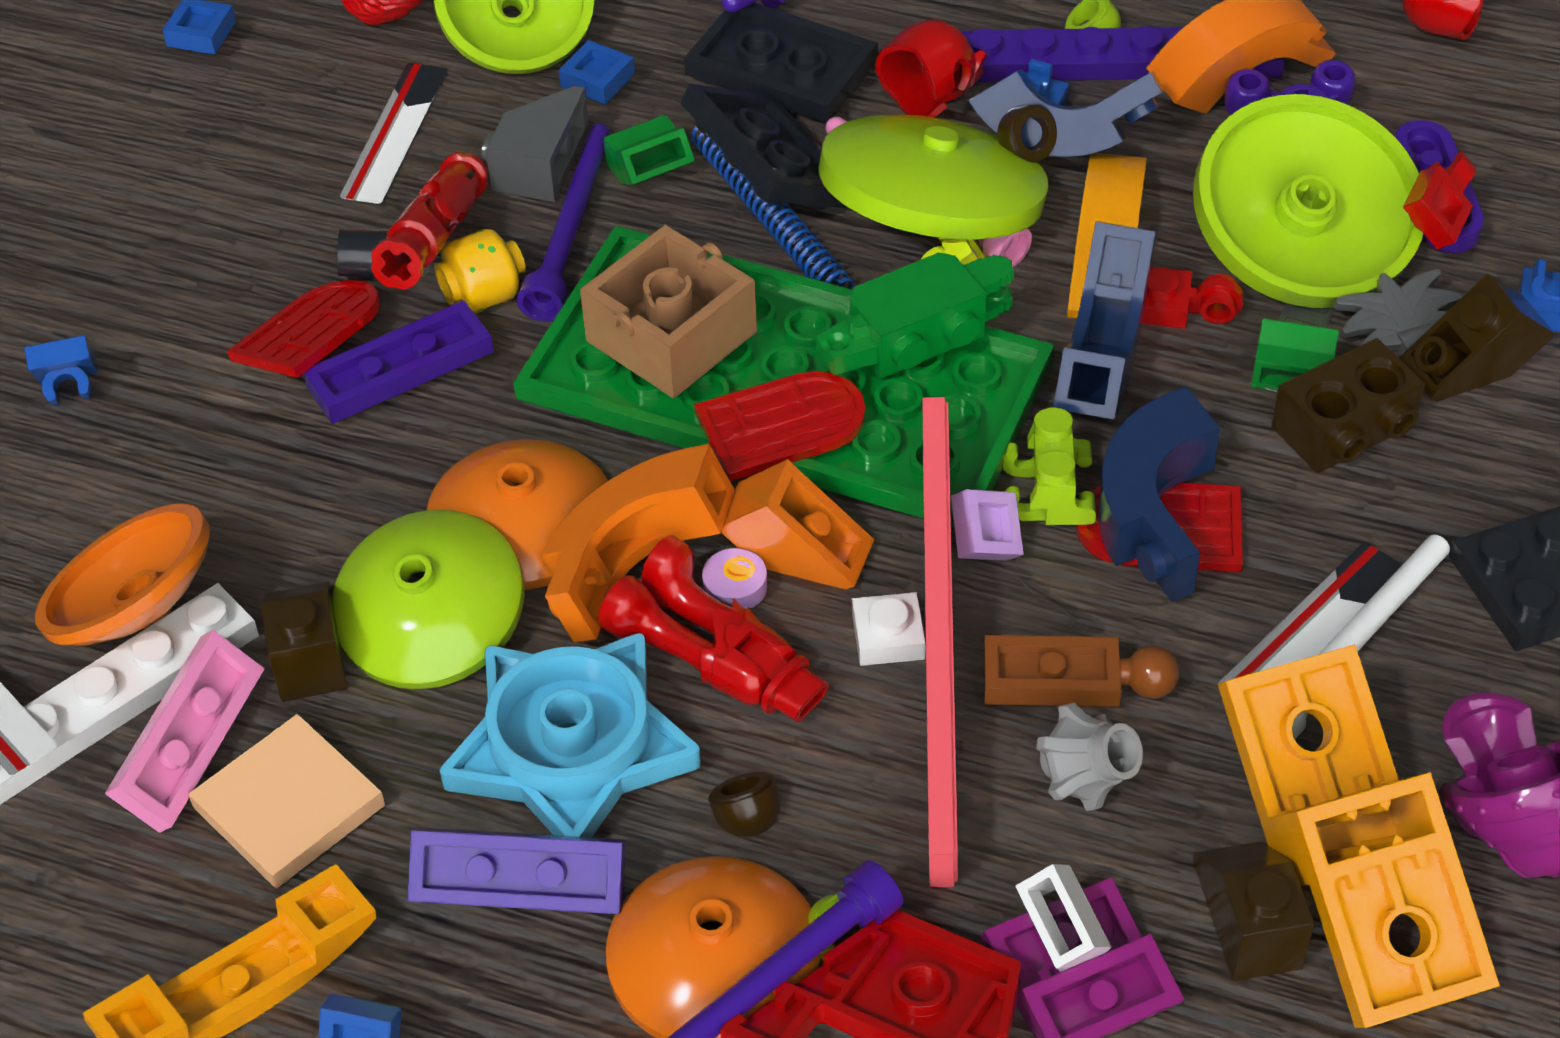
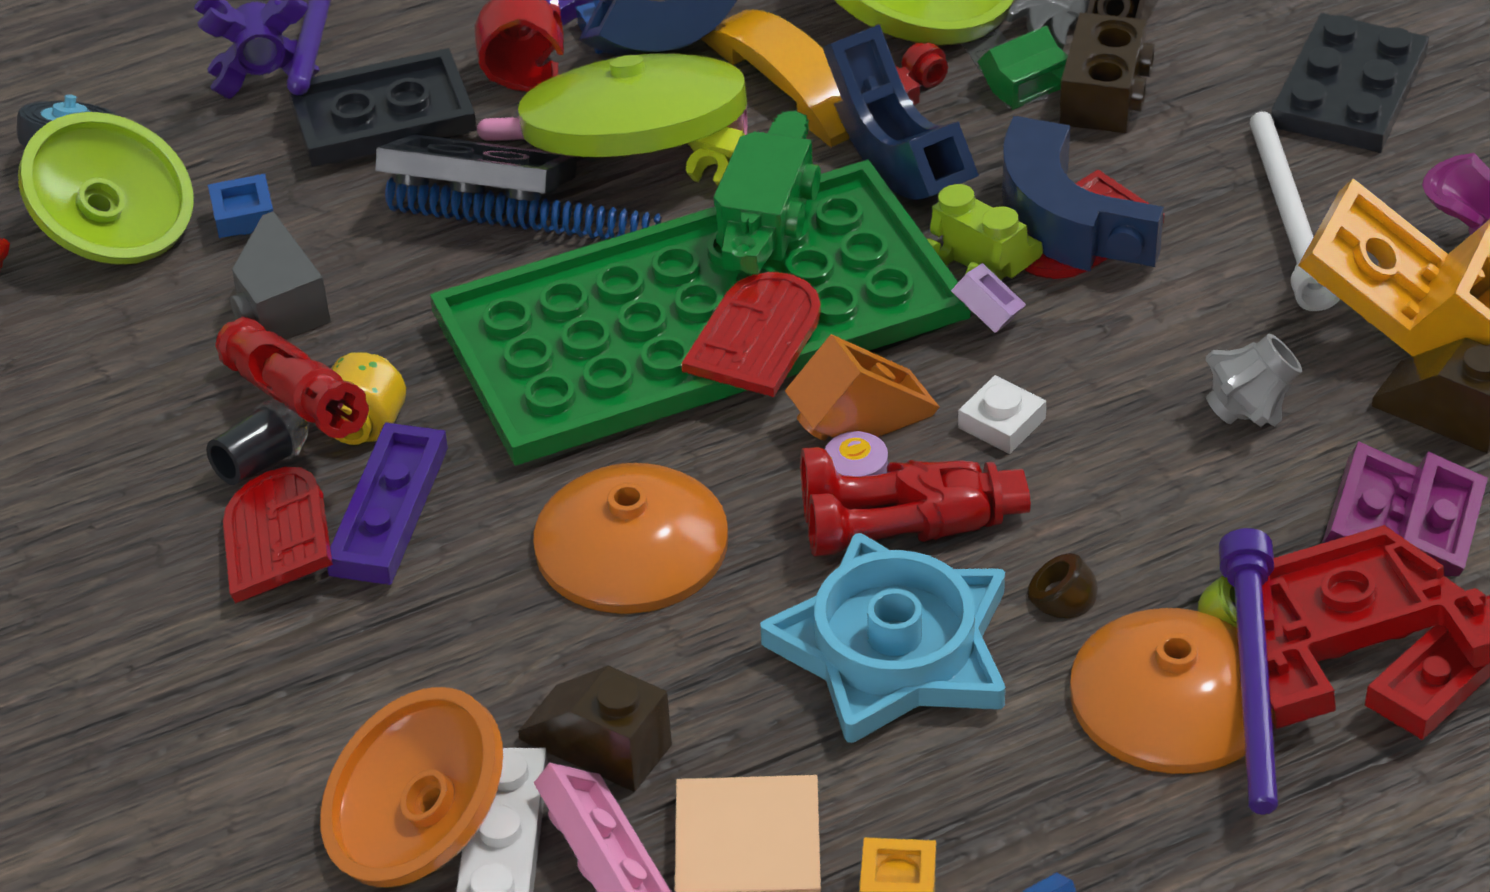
camera: 45 degrees left, 5 degrees down
blue tile [24,335,98,406] -> none
lime dish [332,509,525,689] -> none
sticker [340,63,447,204] -> none
plate [408,827,626,914] -> none
dark purple piece [517,123,610,322] -> none
orange arch [541,444,735,643] -> none
medium nougat brick [580,224,757,399] -> none
green piece [603,114,695,185] -> none
coral tile [922,397,958,887] -> none
dark orange plate [984,635,1180,707] -> none
dark brown piece [997,105,1057,162] -> none
white piece [1015,864,1111,972] -> none
sticker [1218,543,1402,684] -> none

